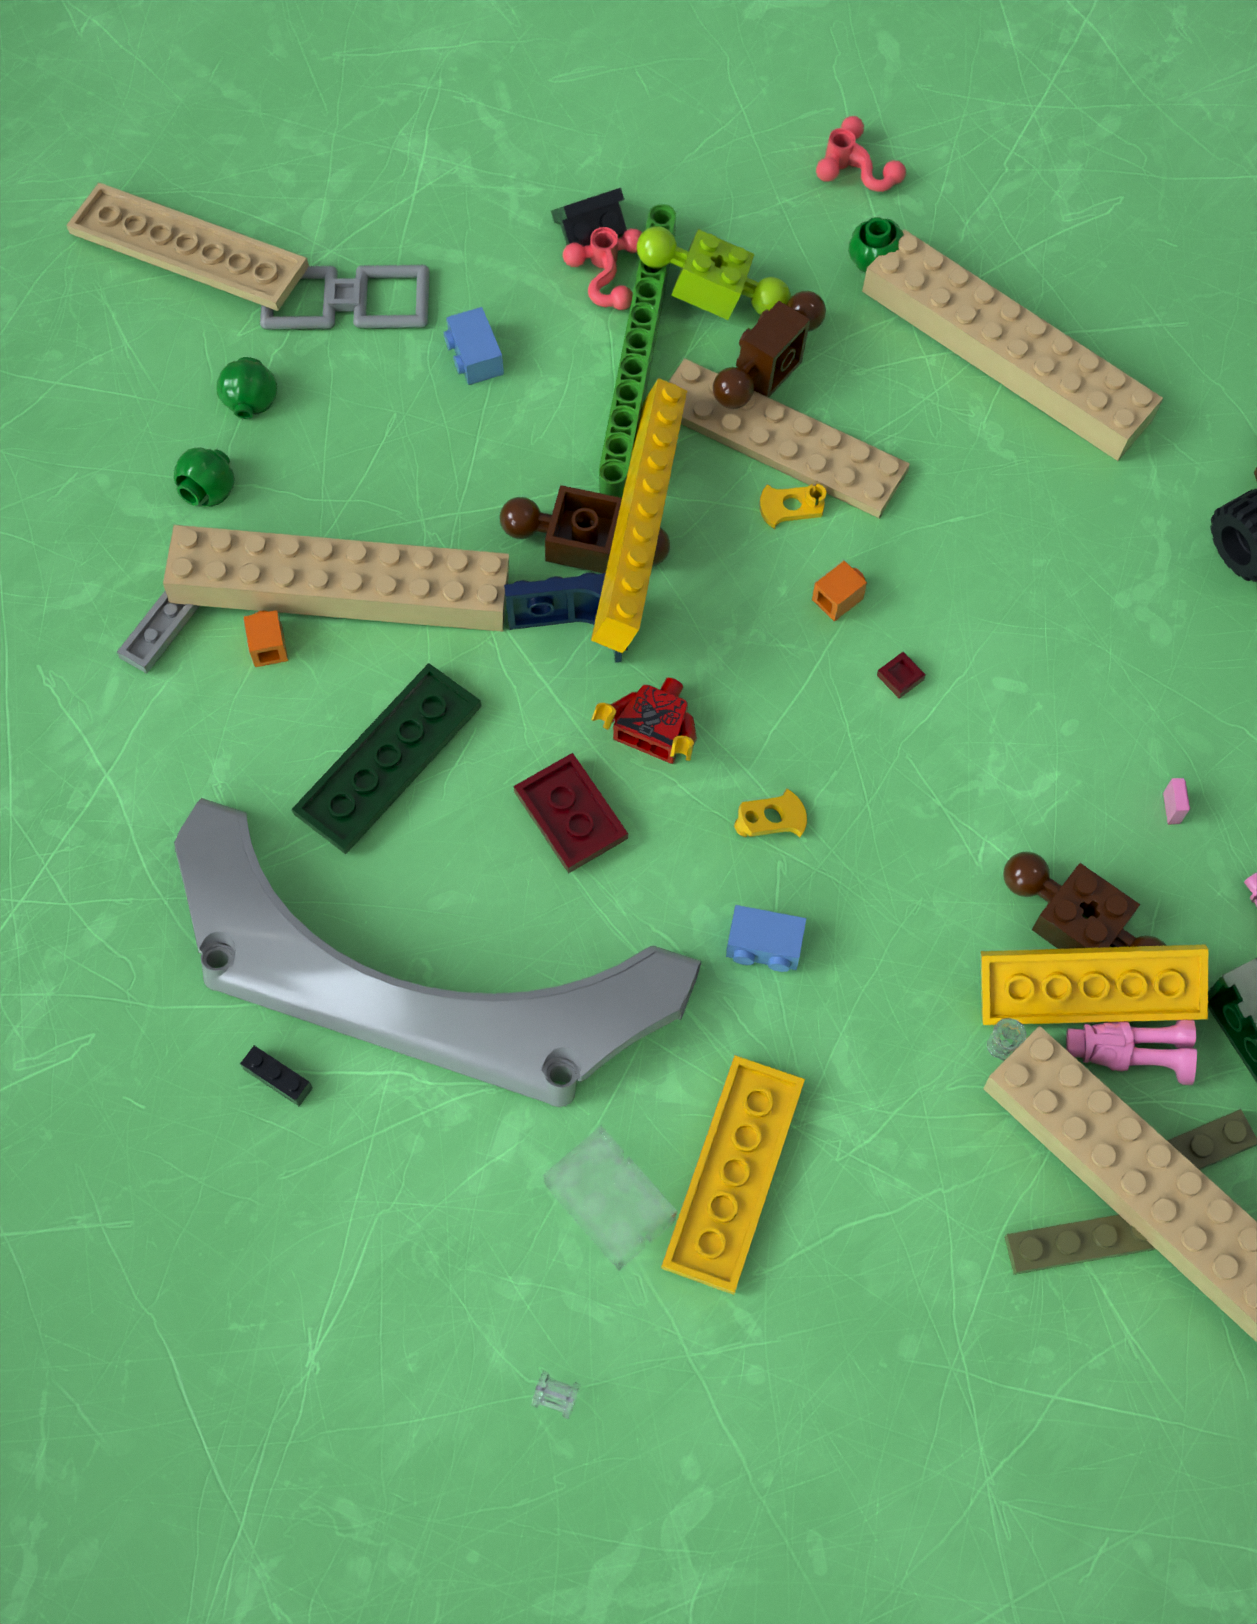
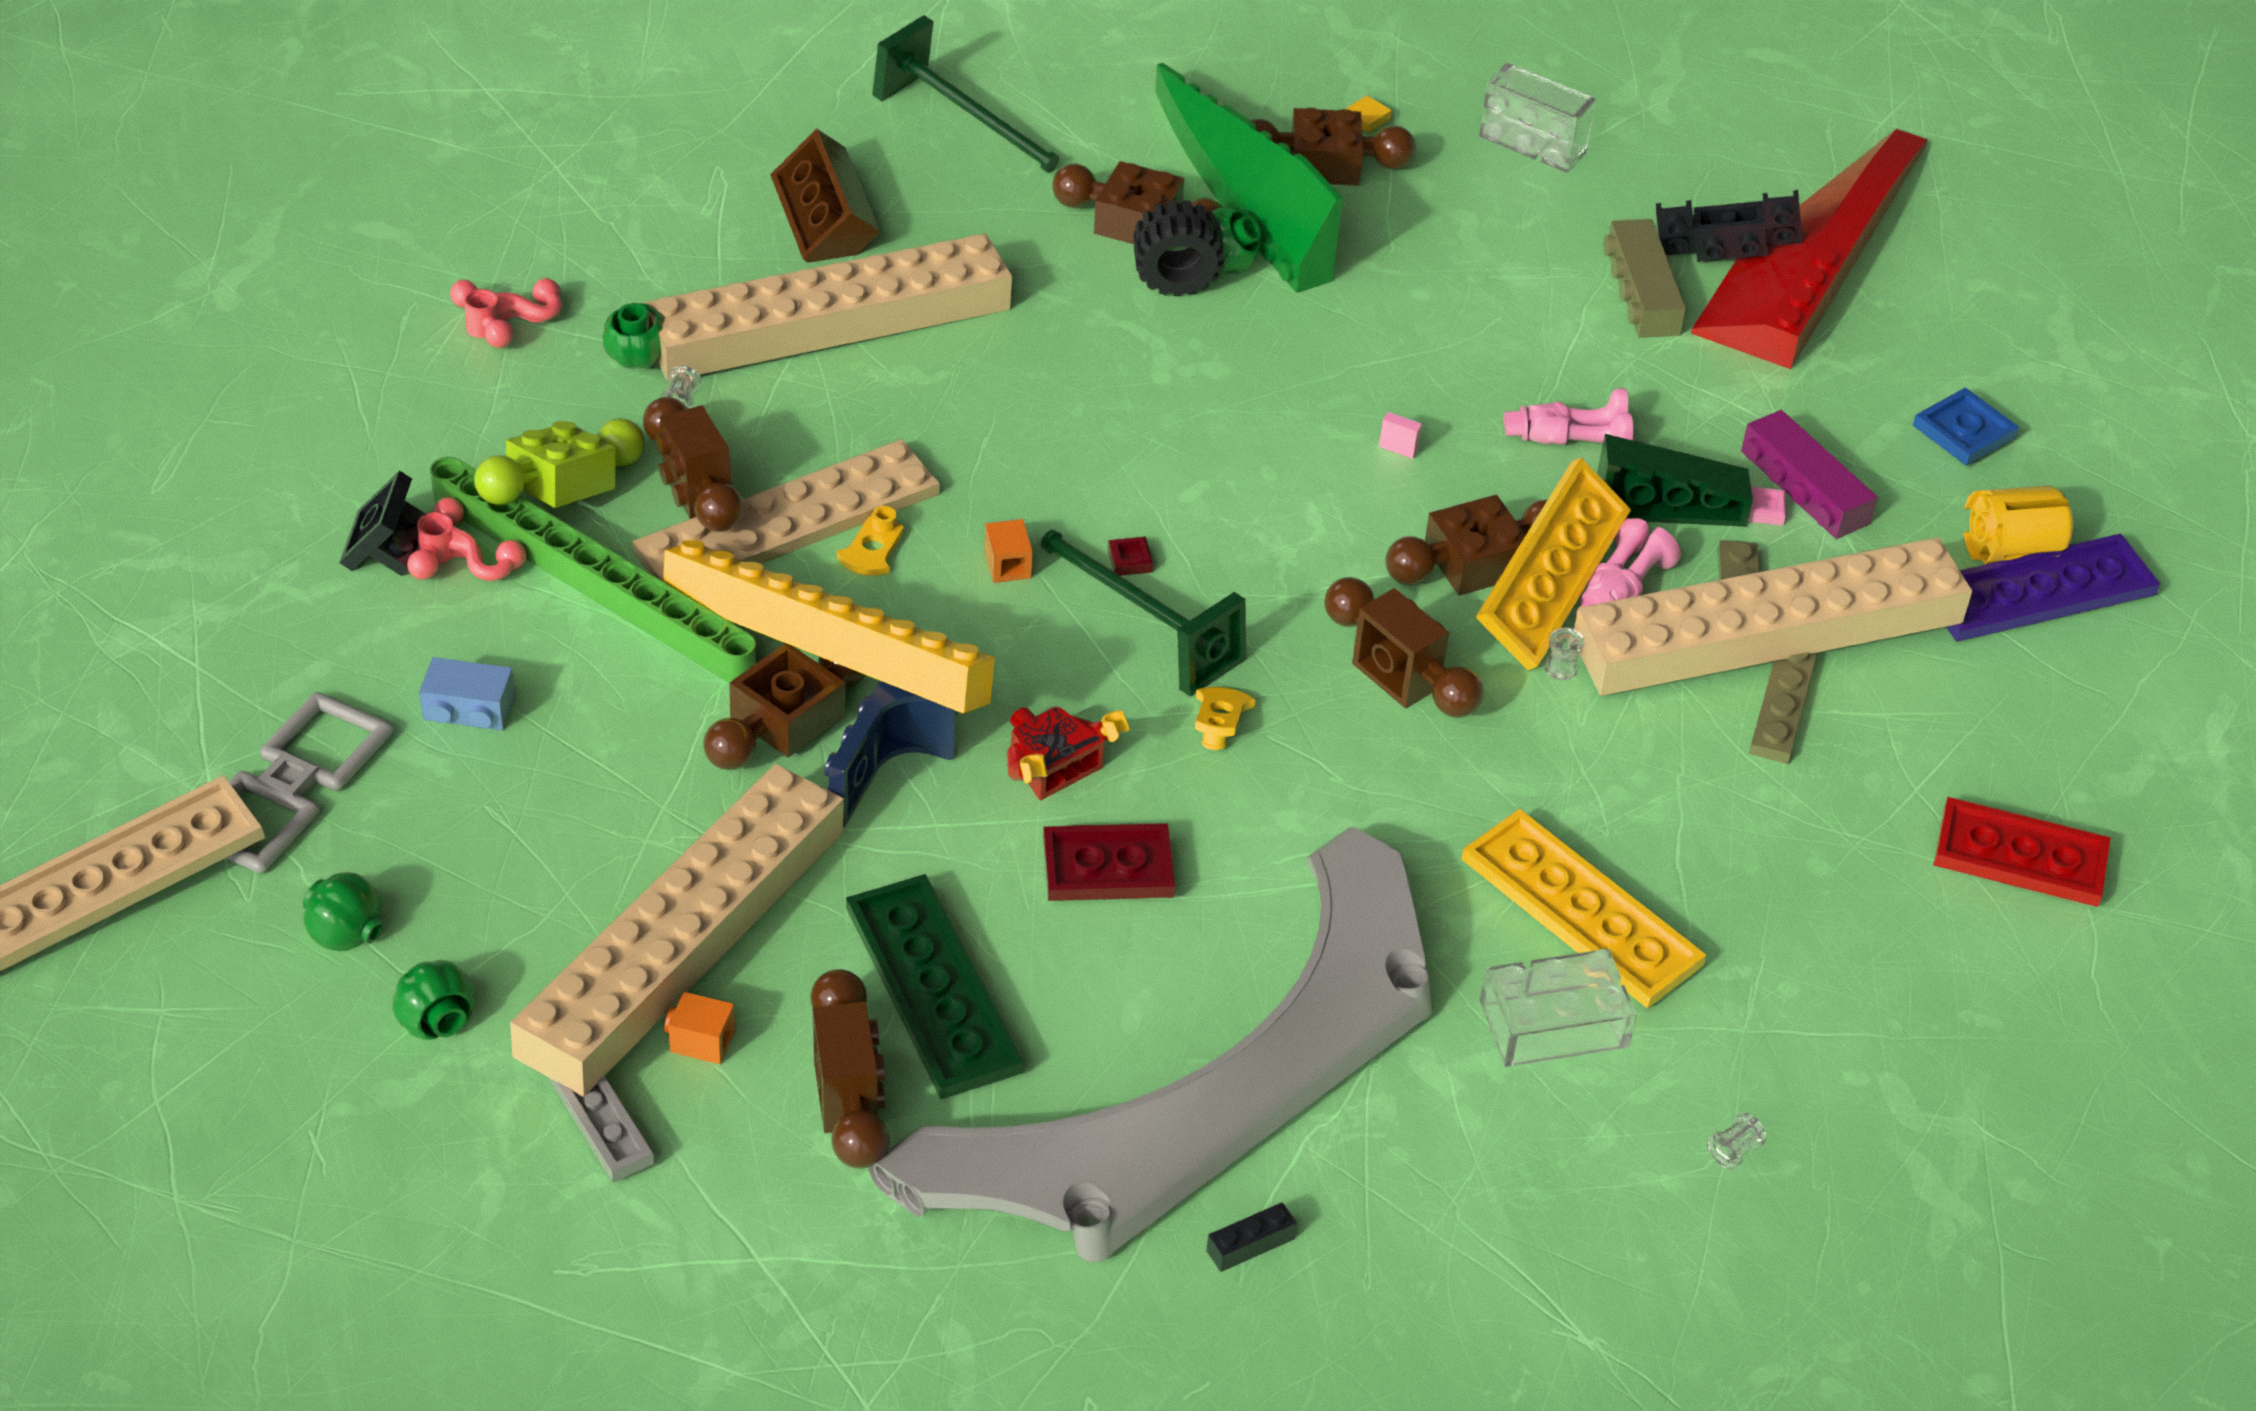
camera: 65 degrees left, 20 degrees down
medium blue brick [726,905,806,972] -> none
none -> clear bush [660,365,701,409]
none -> reddish brown slope [770,128,880,263]
none -> reddish brown brick [810,969,890,1169]
none -> dark green tile [1041,529,1246,697]
none -> reddish brown brick [1324,577,1484,718]
none -> red plate [1933,797,2111,907]

